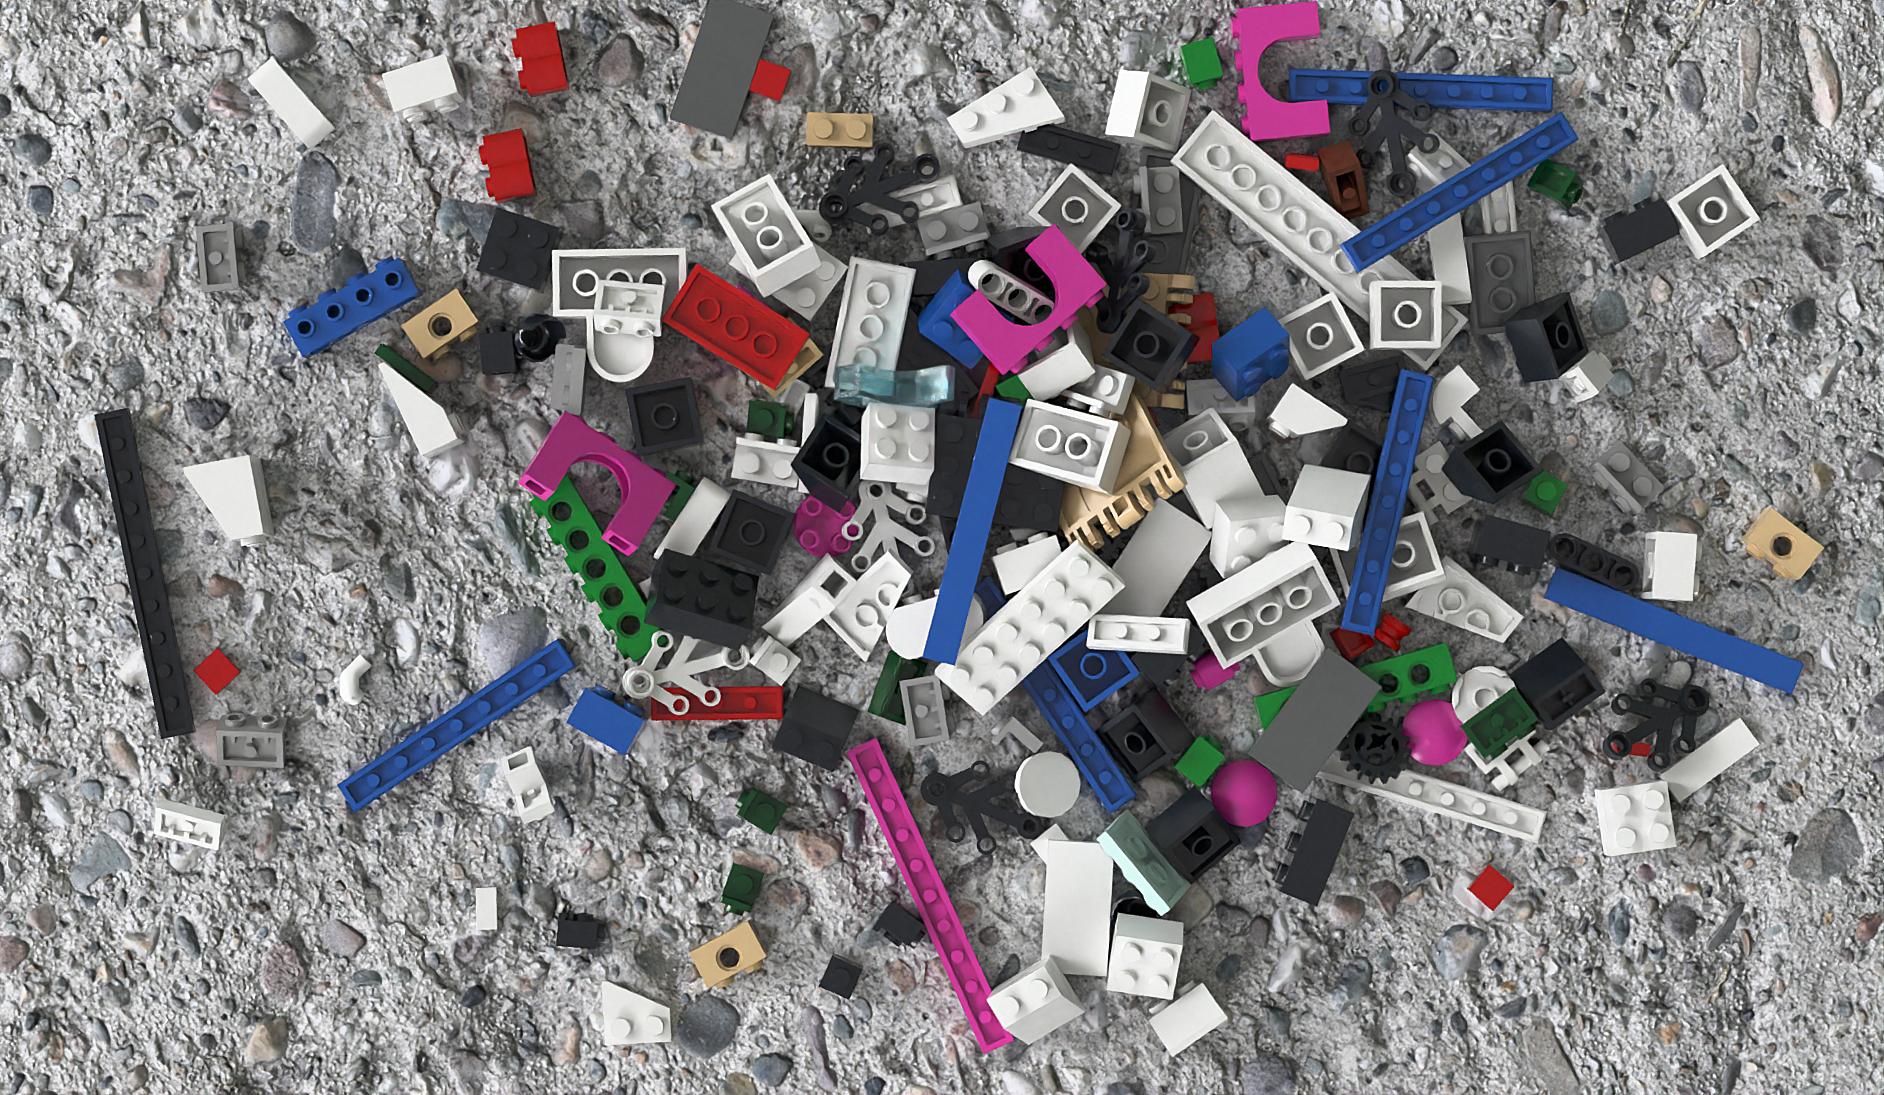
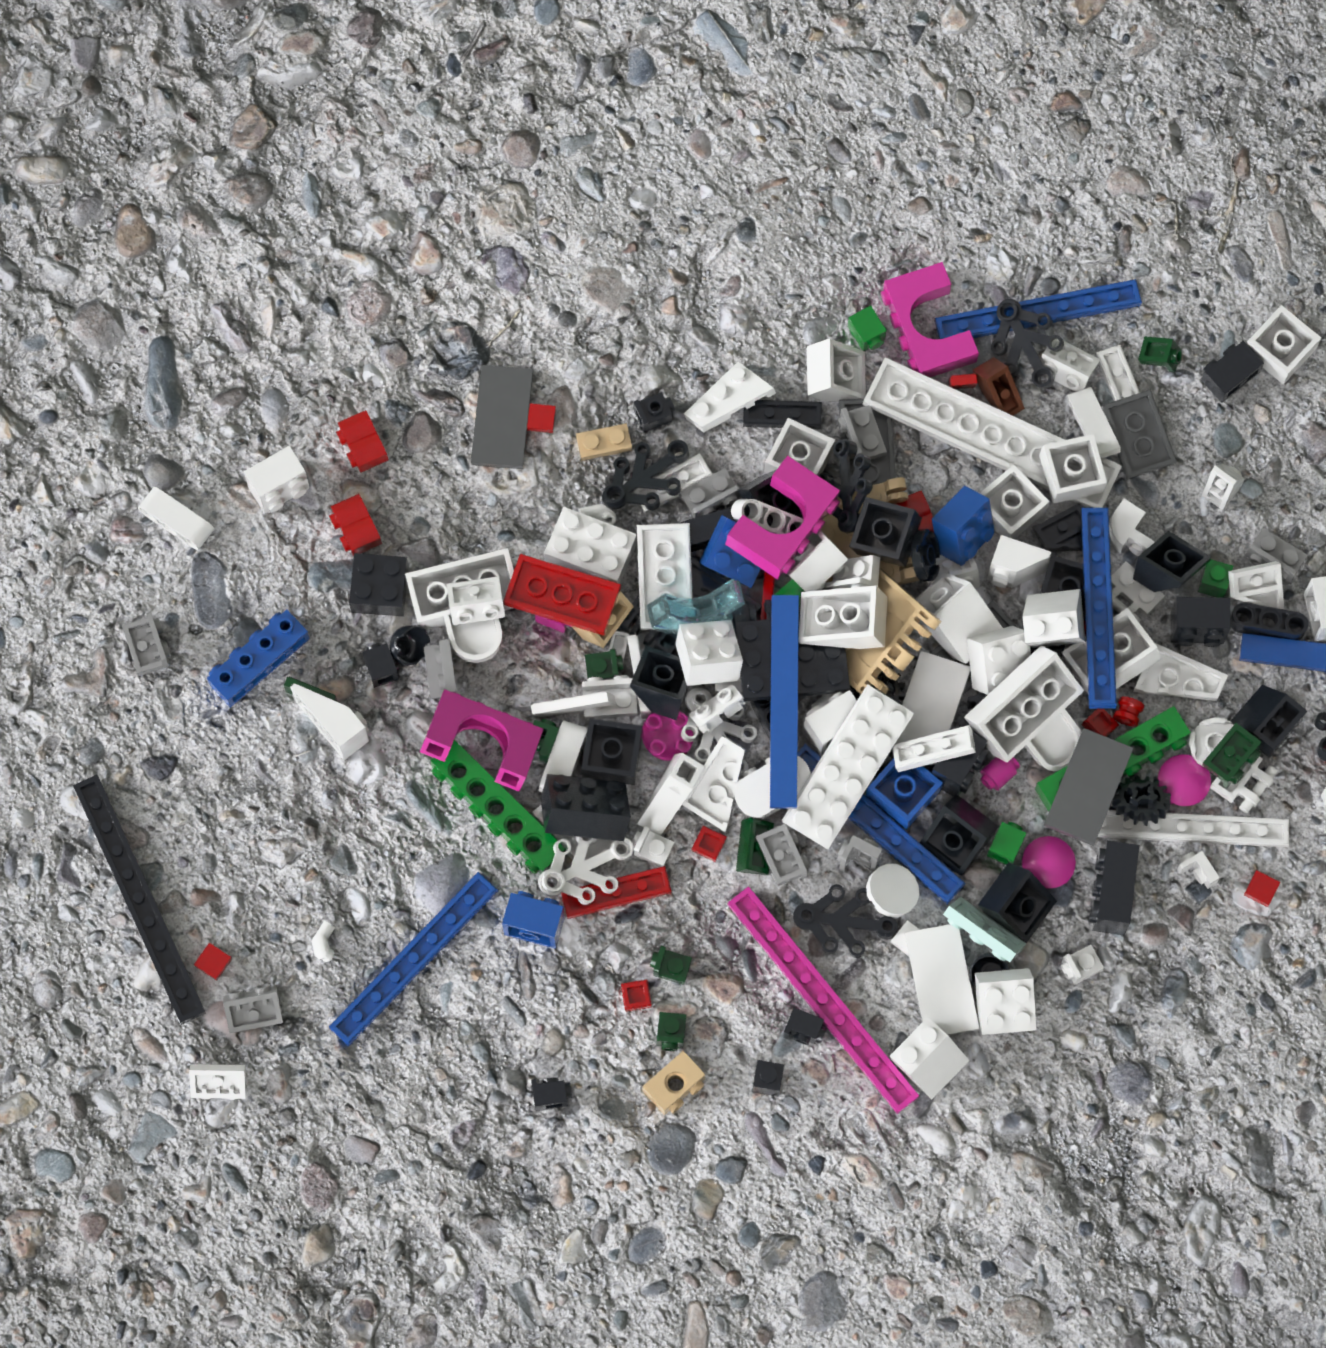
camera: 10 degrees left, 15 degrees down
white slope [183,455,275,547] -> none
tan brick [401,288,482,361] -> none
white piece [476,887,498,930] -> none
white brick [501,746,556,825] -> none
white wing [602,980,672,1045] -> none
black brick [625,377,705,457] -> none
white slope [711,174,822,298] -> none
black slope [772,685,859,772] -> none
white slope [1146,979,1228,1057] -> none
blue tile [1340,111,1579,274] -> none
black slope [1504,292,1589,383] -> none
none -> white tile [531,691,616,718]
none -> red tile [621,980,652,1012]
none -> black brick [633,392,675,433]
none -> white hinge [689,684,746,734]
none -> red tile [691,826,727,862]
none -> black tile [911,529,940,582]
none -> white bracket [1061,945,1104,985]
none -> white bracket [1177,851,1220,889]
none -> white wing [1228,561,1284,609]

